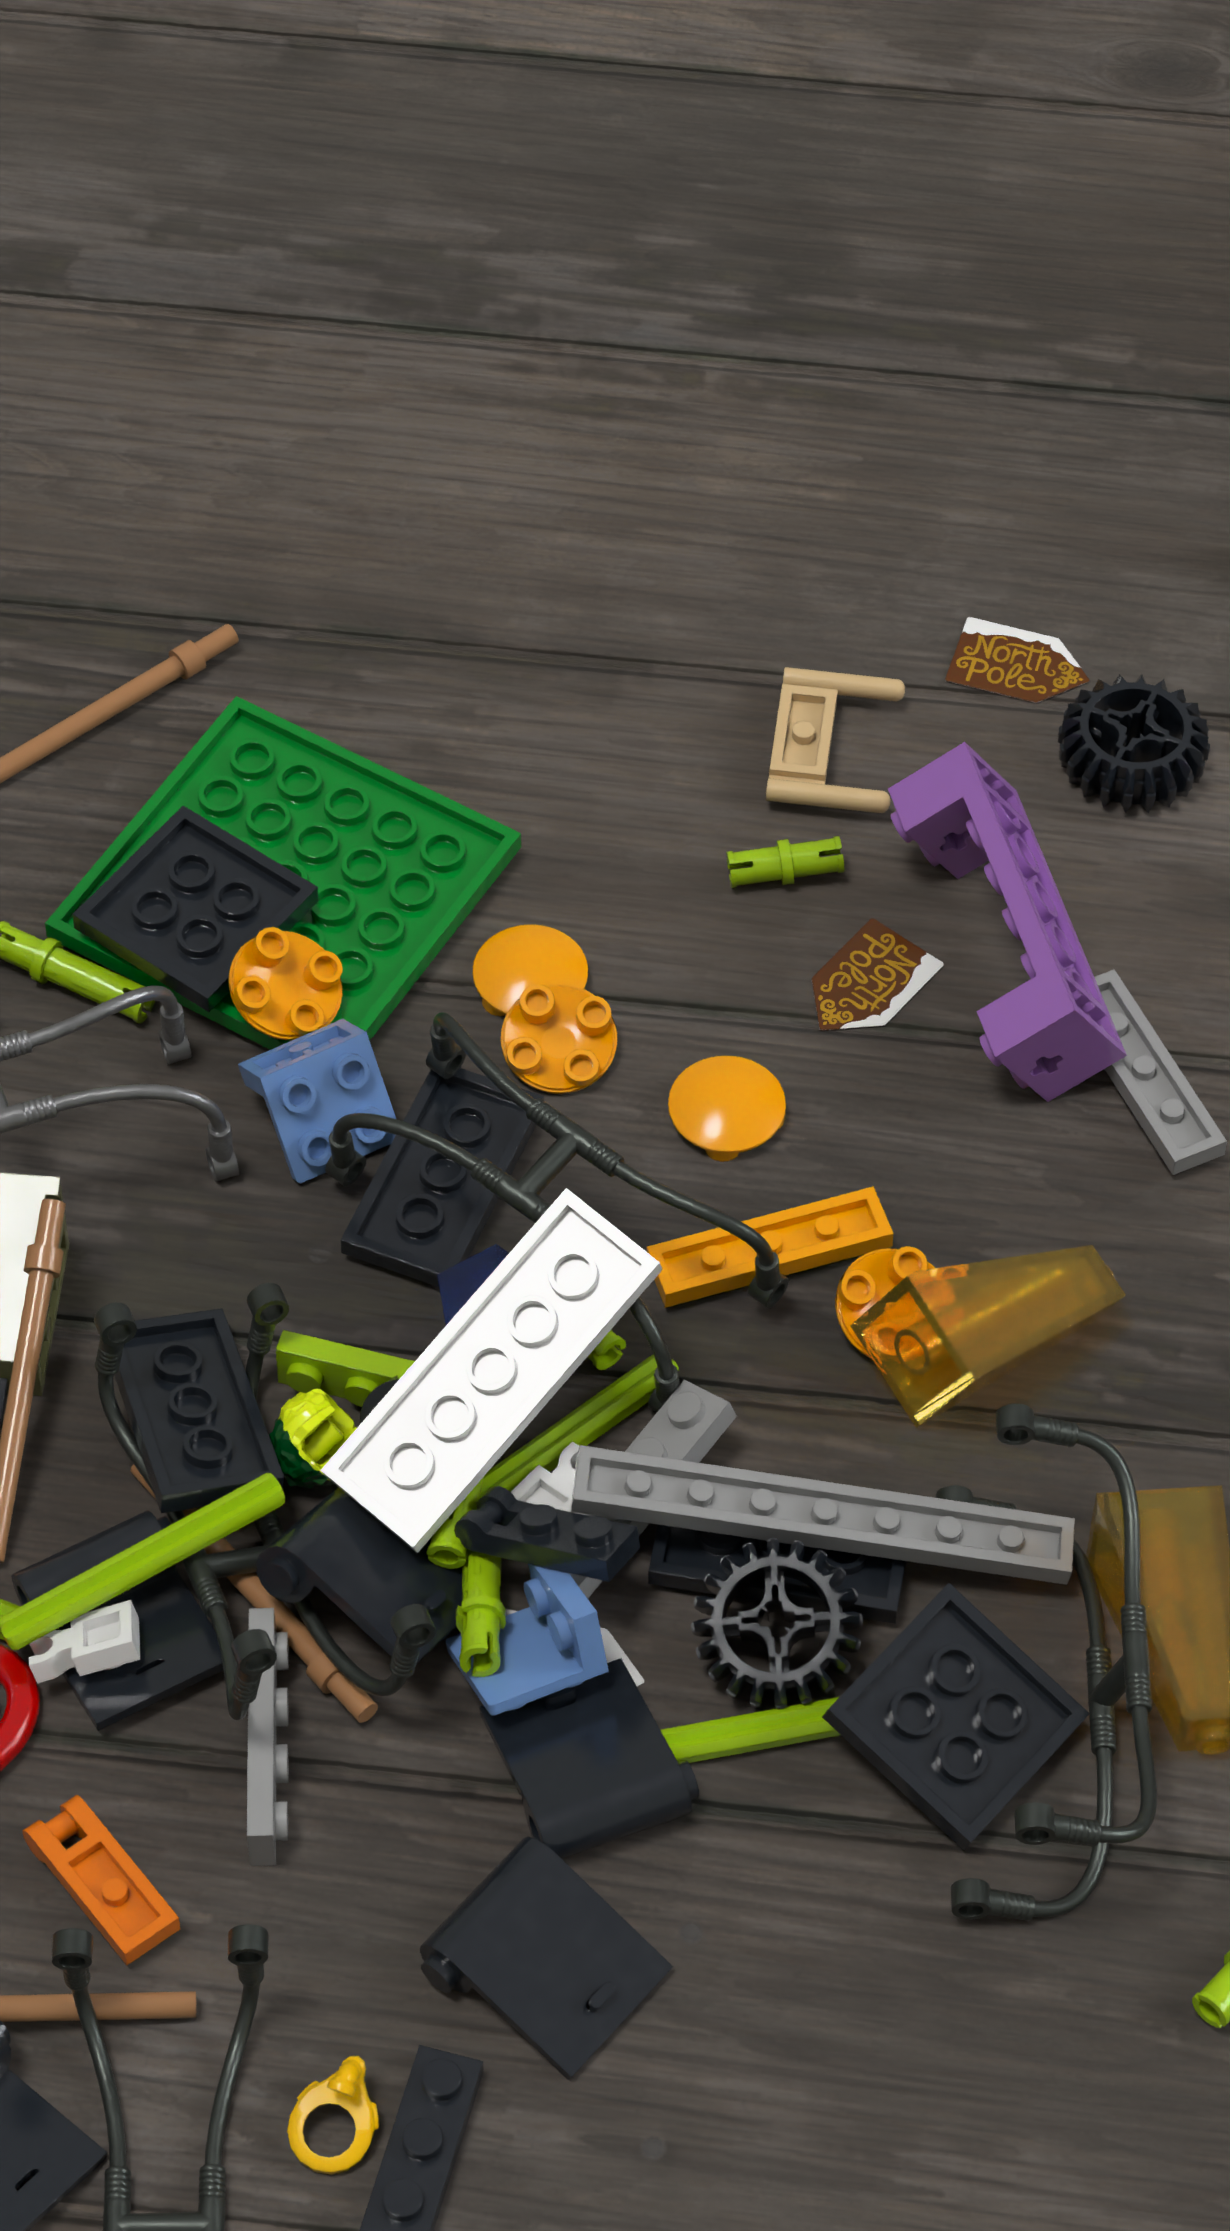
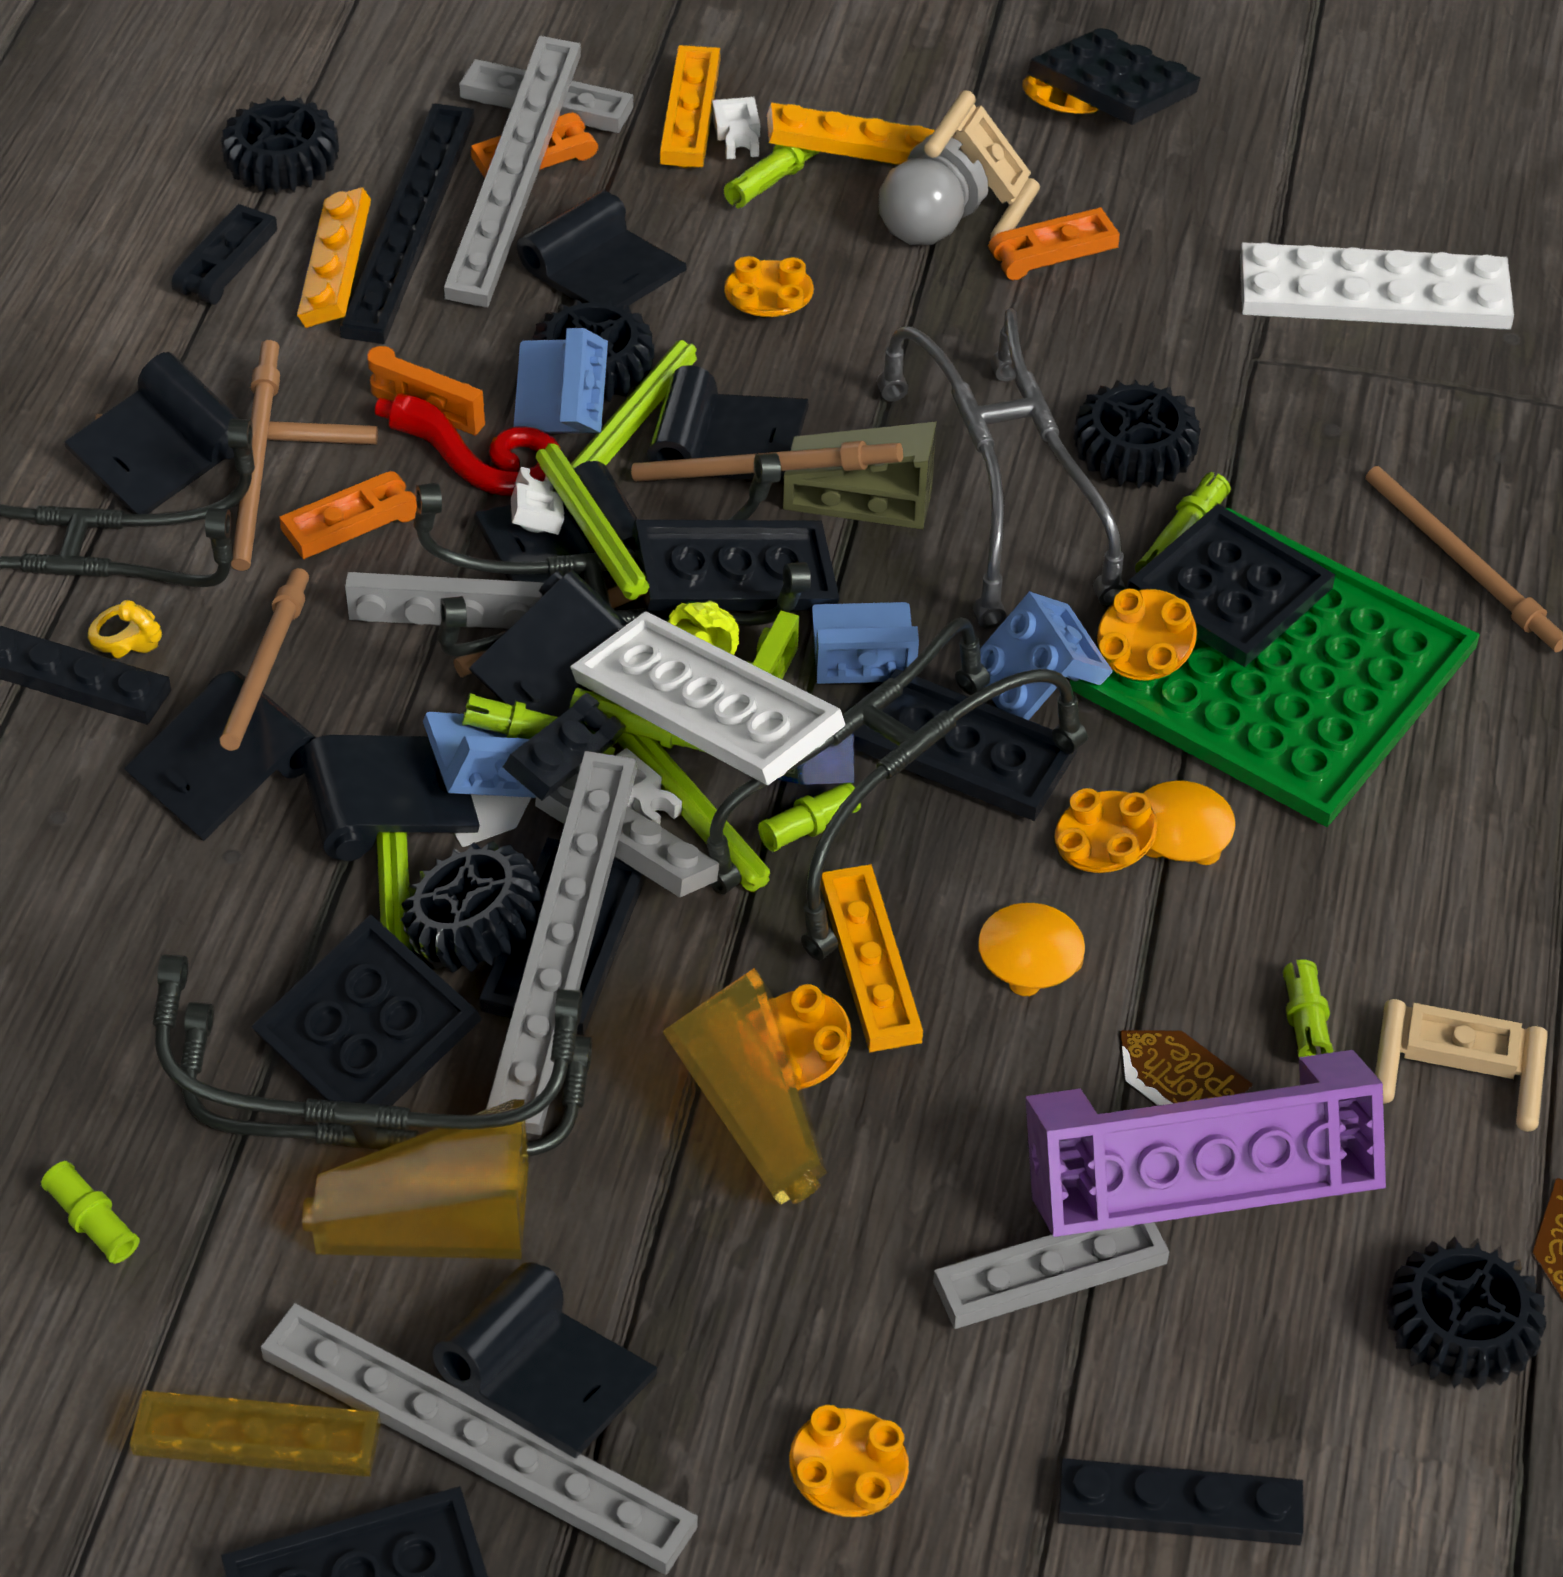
camera: 95 degrees right, 5 degrees down
none -> medium nougat bar [220,568,309,751]
none -> medium blue bracket [812,602,919,684]

